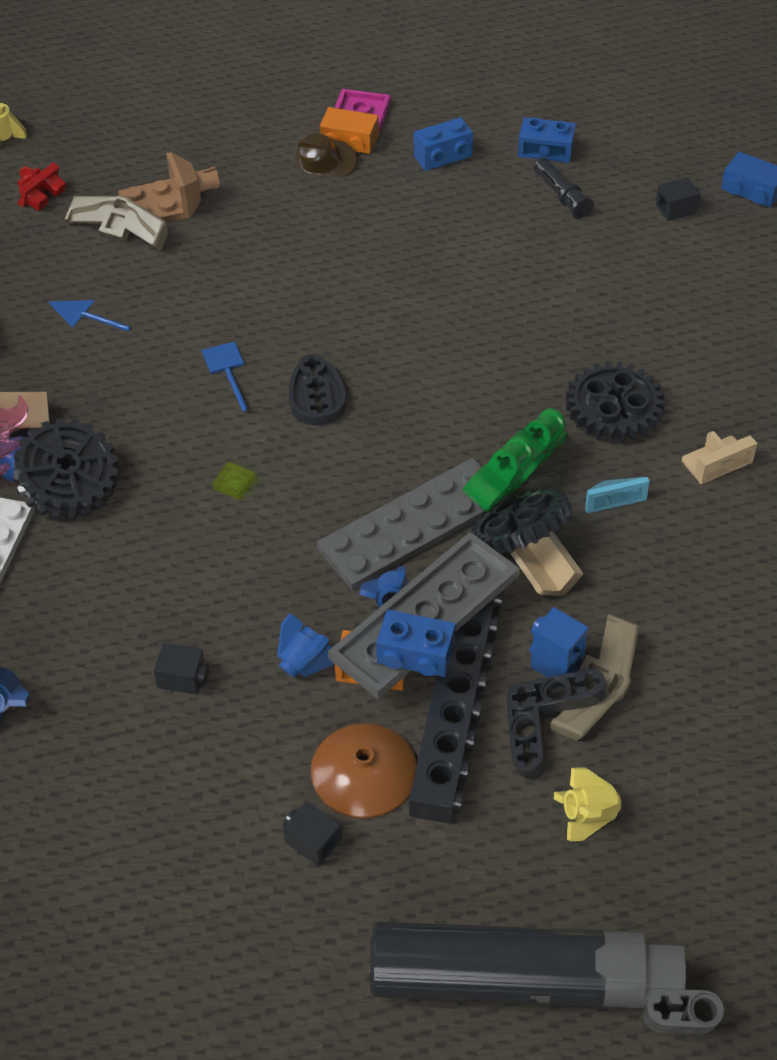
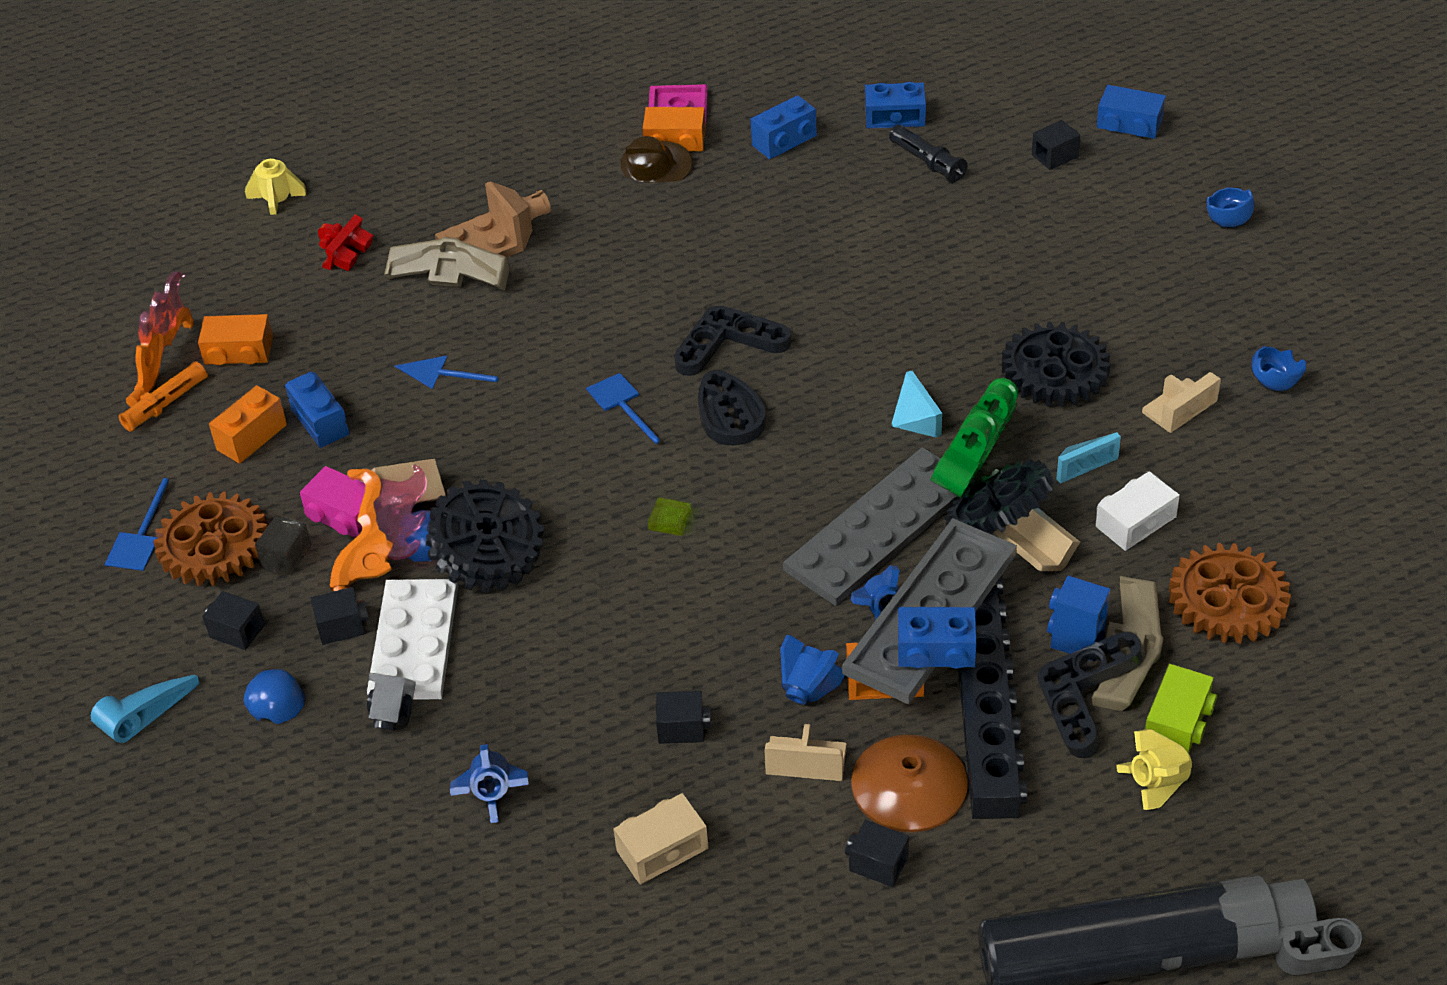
camera: 10 degrees left, 5 degrees down
none -> tan brick [613,793,708,885]
none -> black beam [674,306,791,376]
none -> tan panel [765,724,846,781]
none -> medium azure slope [892,371,942,437]
none -> white brick [1096,471,1179,551]
none -> lime brick [1145,664,1217,754]
none -> dark orange gear [1169,543,1291,644]

